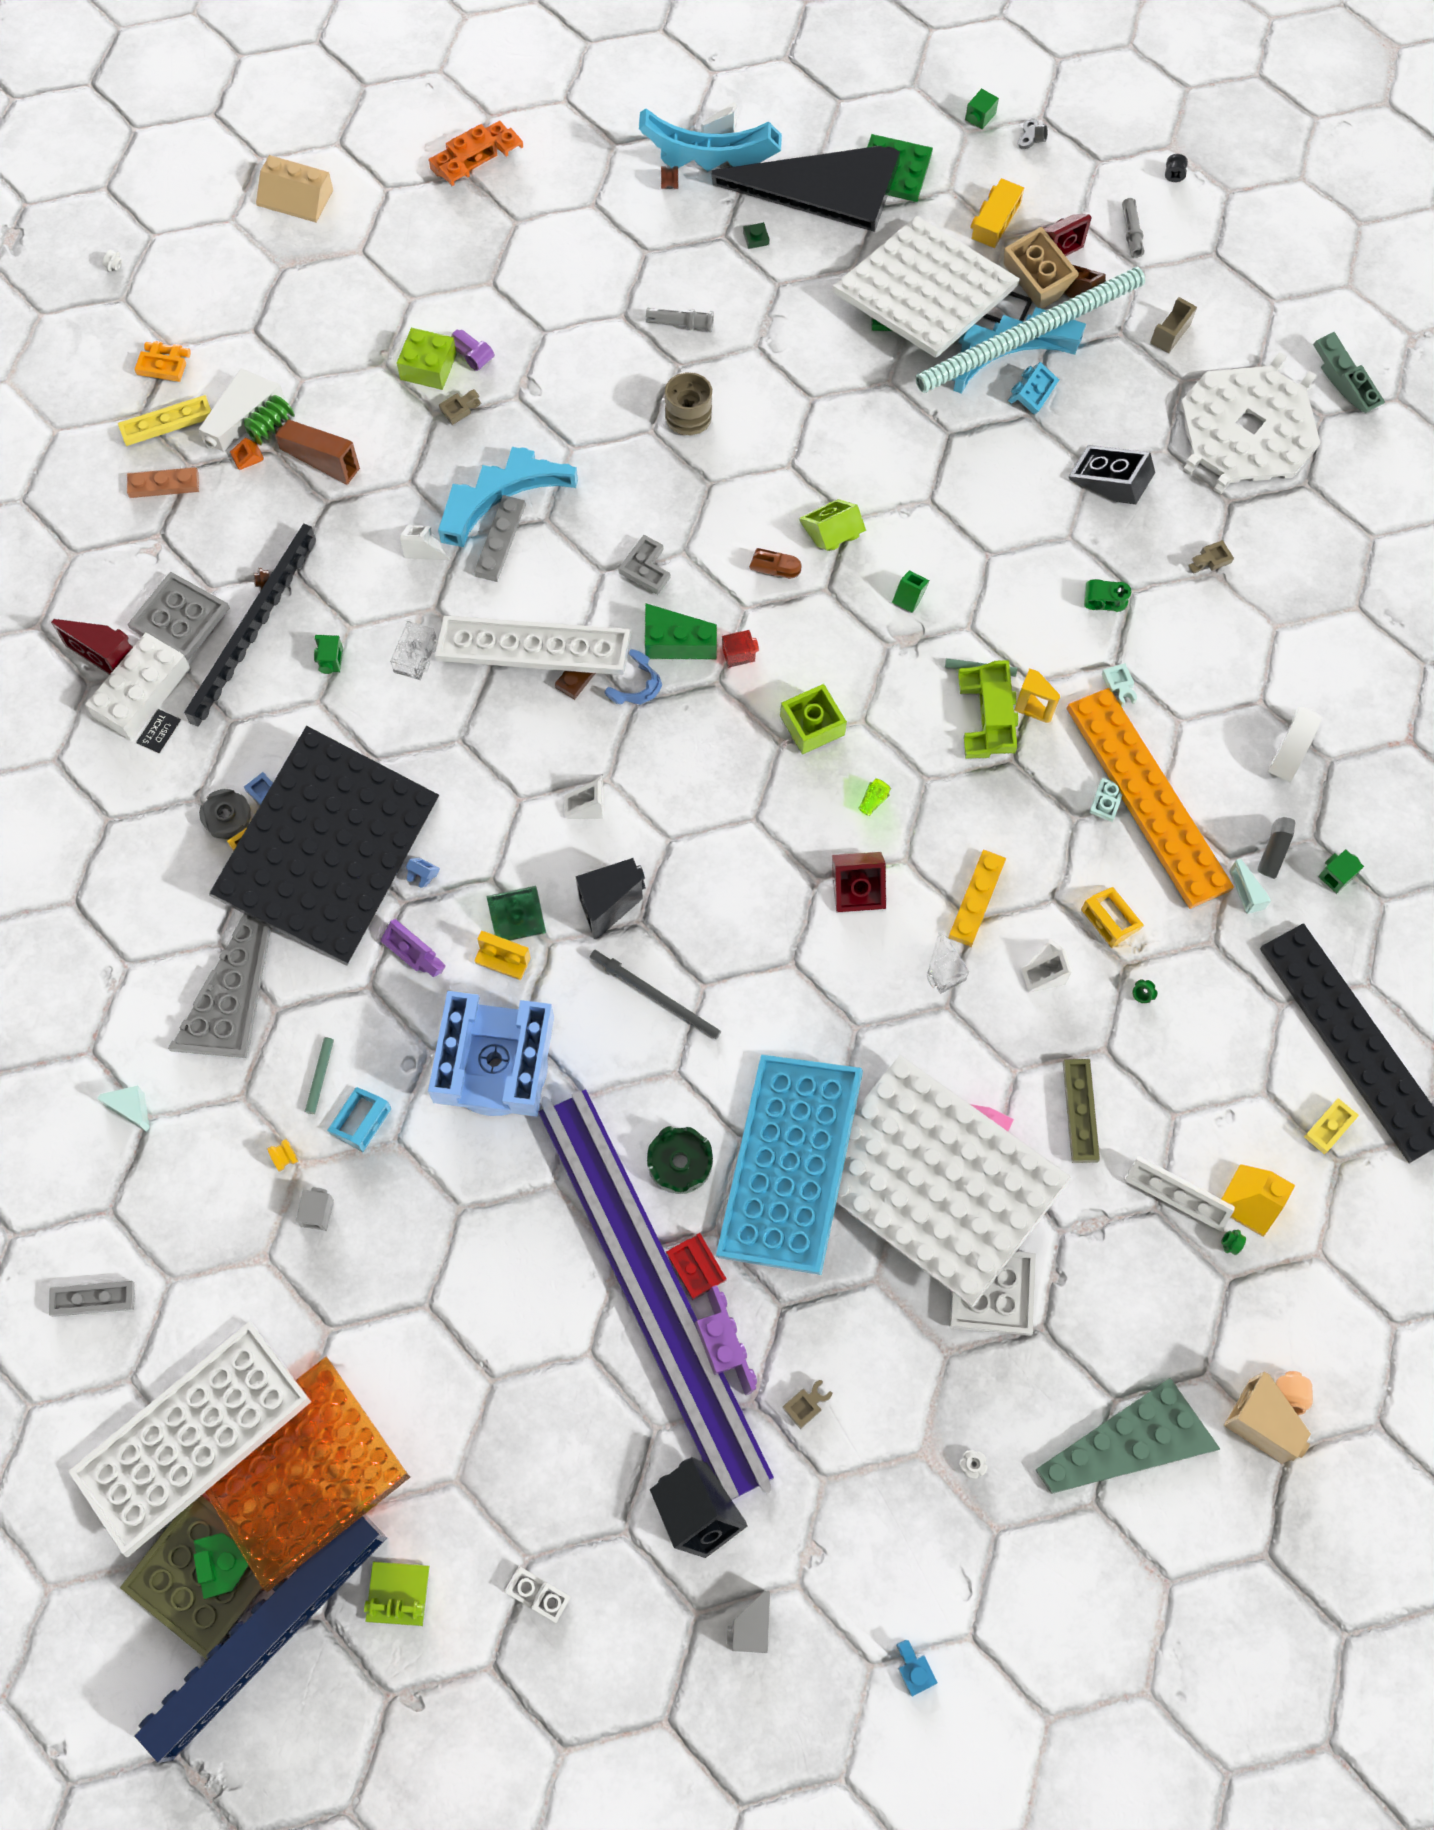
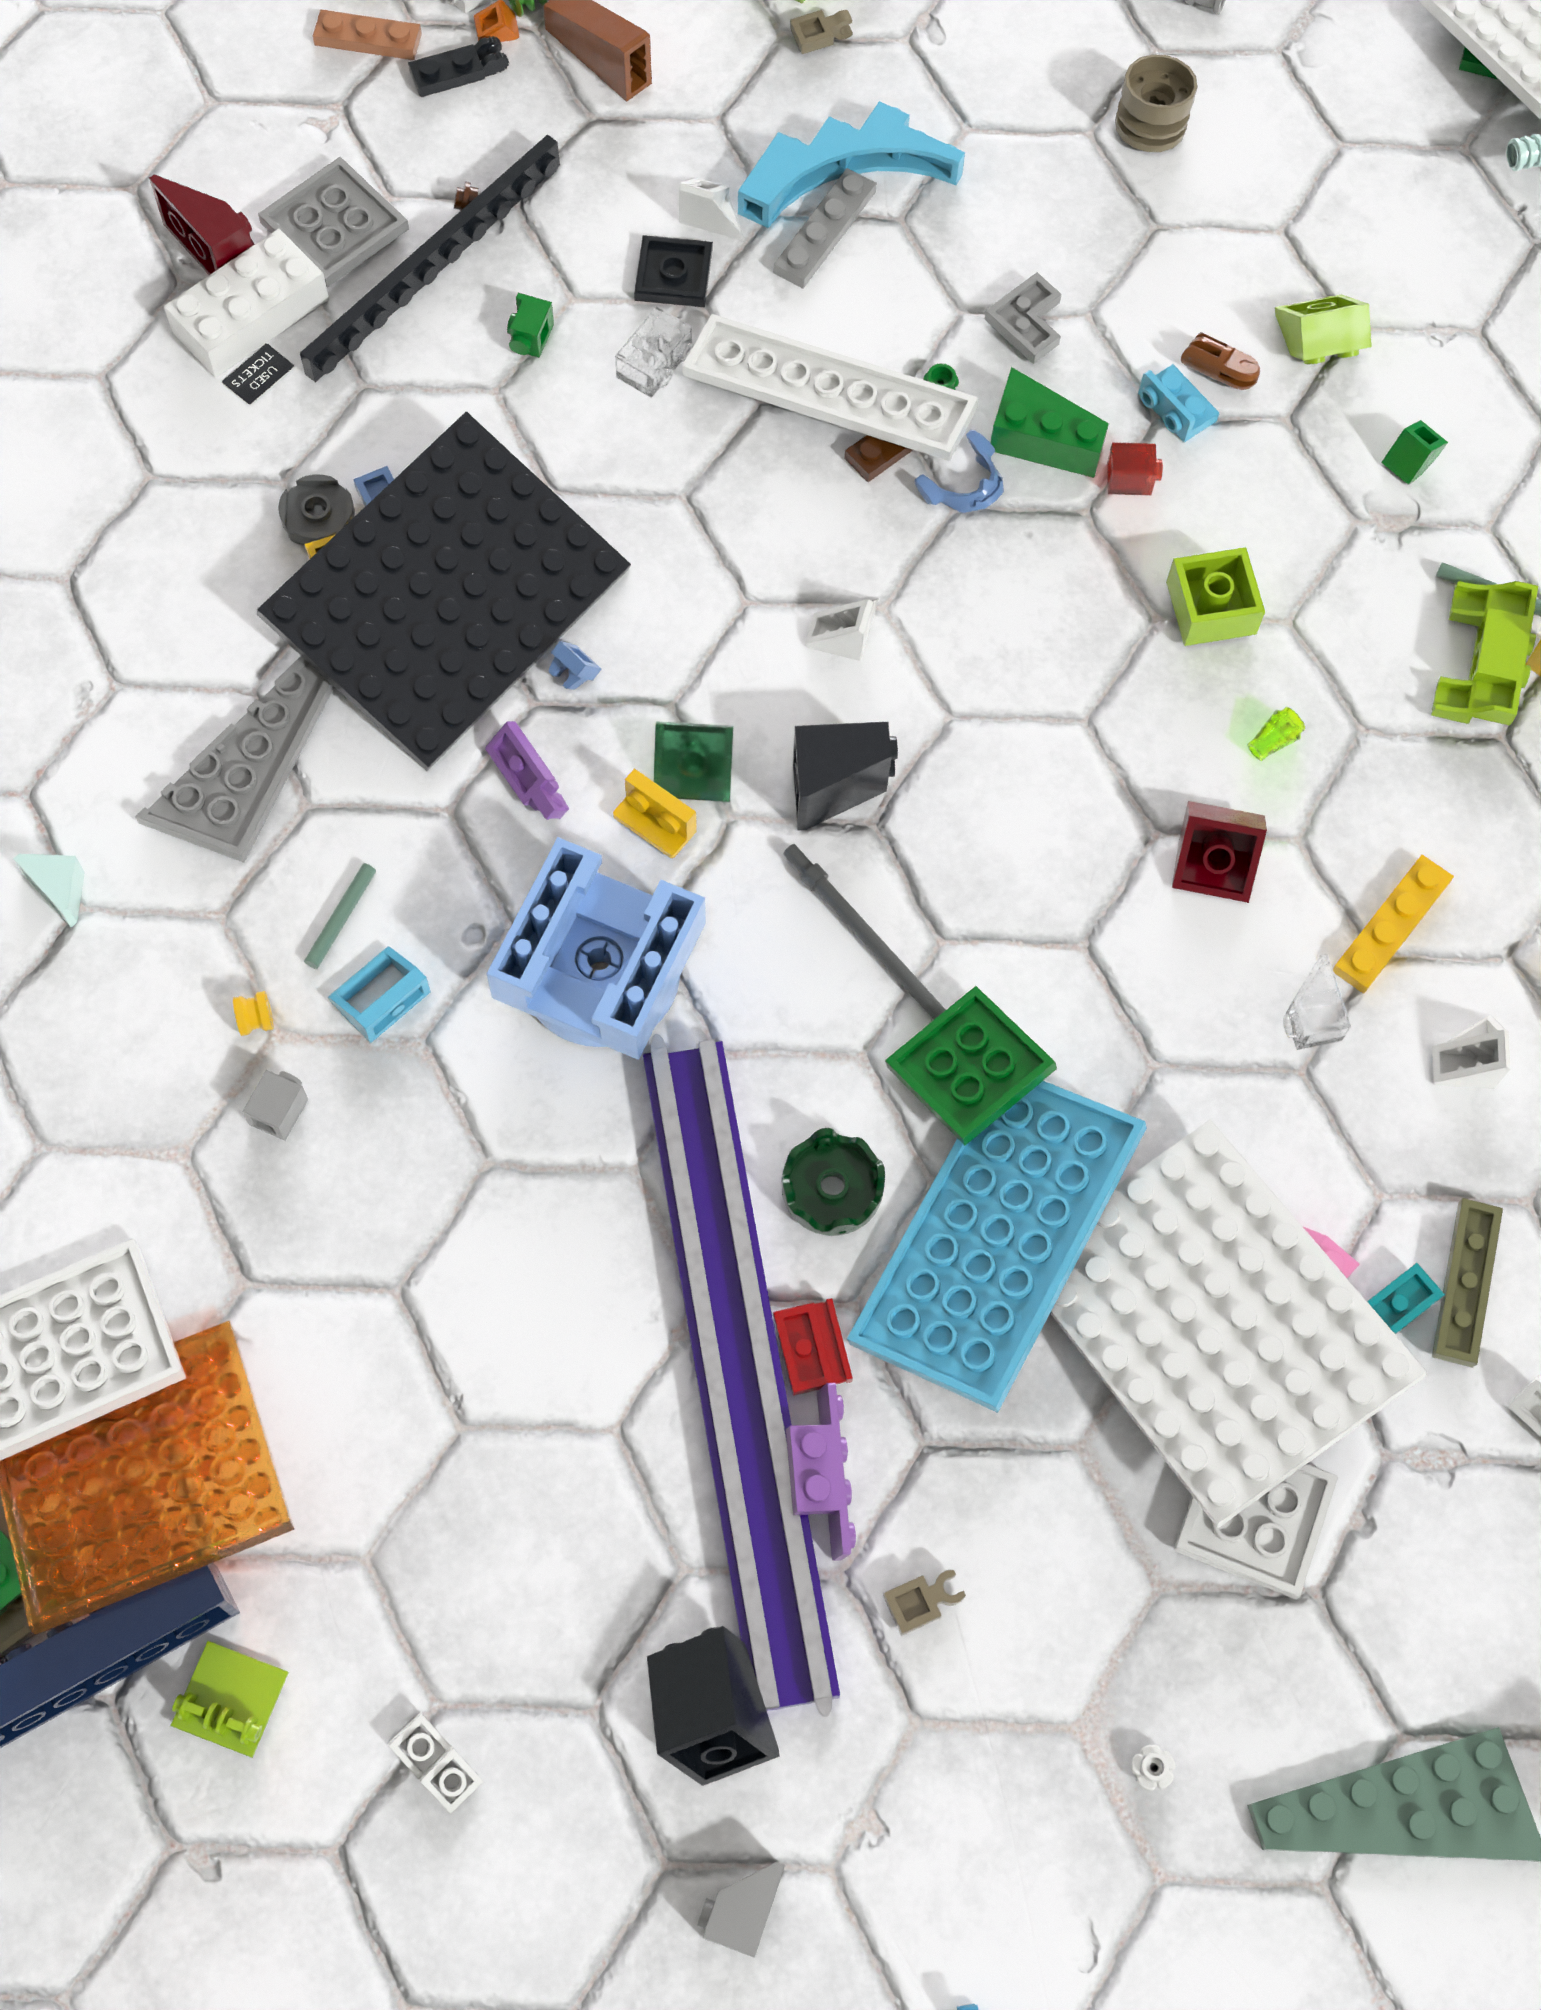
camera: 15 degrees right, 0 degrees up
none -> black hinge [408,36,509,97]
none -> black tile [634,235,713,308]
none -> green plate [885,986,1057,1146]
none -> green plate [923,363,959,390]
none -> medium azure bracket [1138,364,1219,442]
none -> teal plate [1367,1263,1445,1335]

